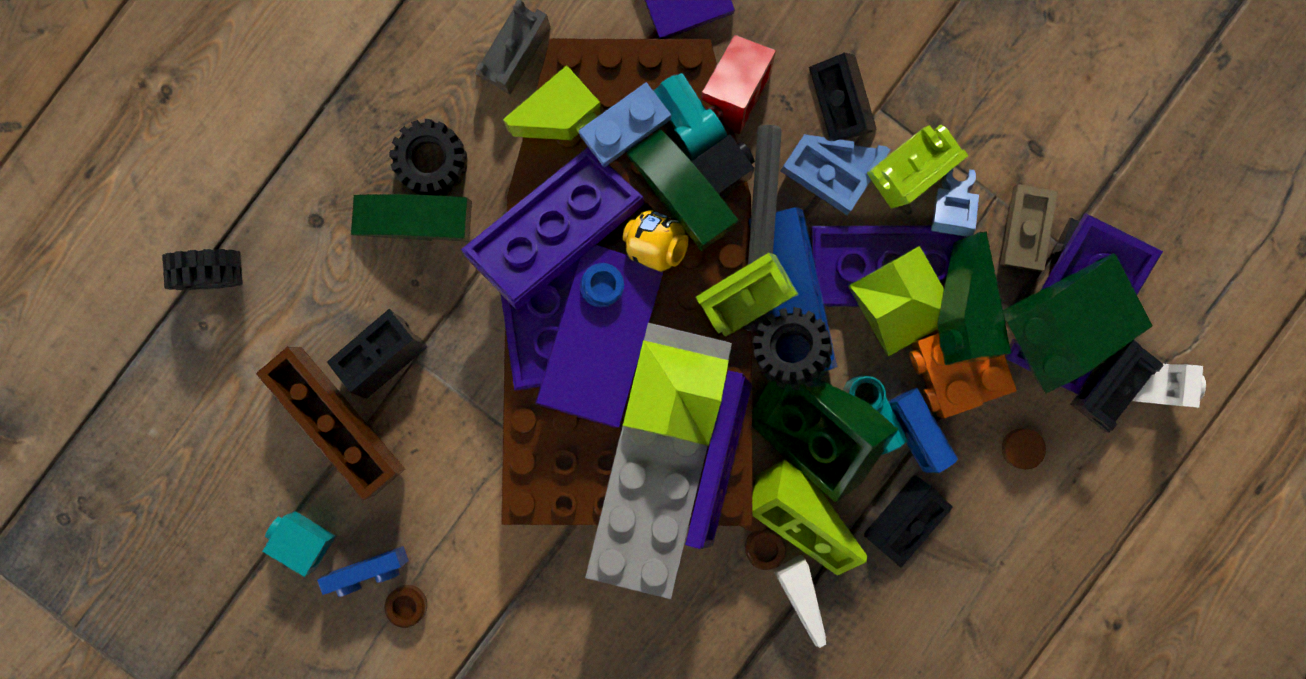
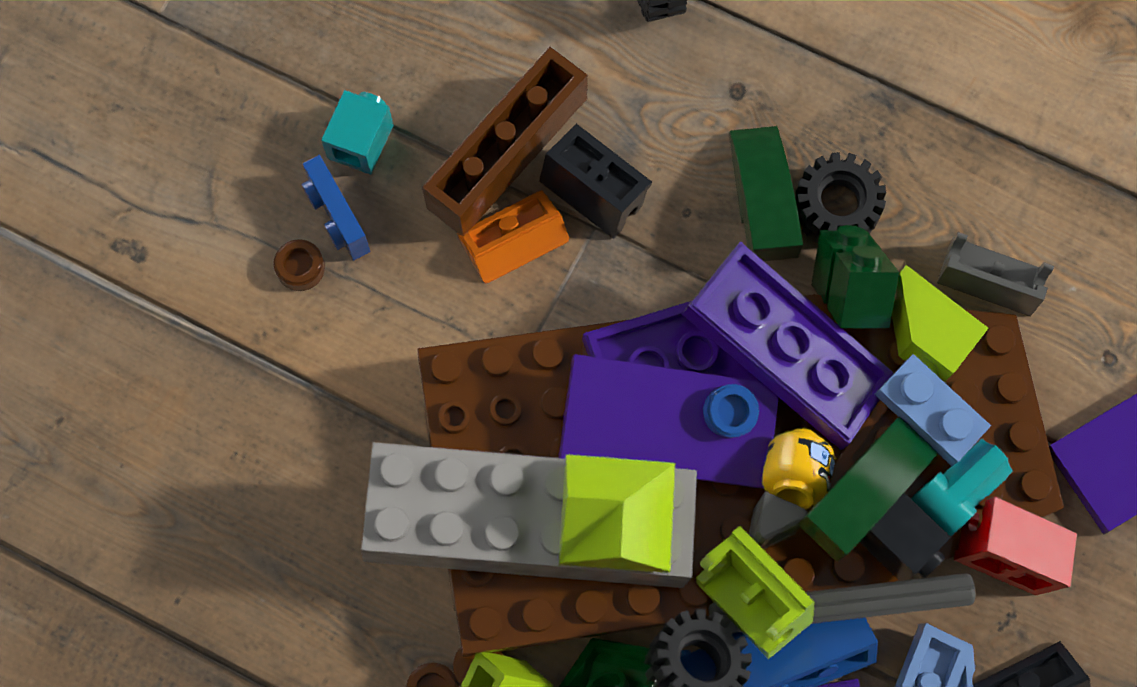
camera: 80 degrees right, 15 degrees down
dark purple tile [685,370,752,549] -> none
none -> orange slope [457,190,569,283]
none -> dark grey slope [749,491,807,550]
none -> dark green piece [811,225,900,328]

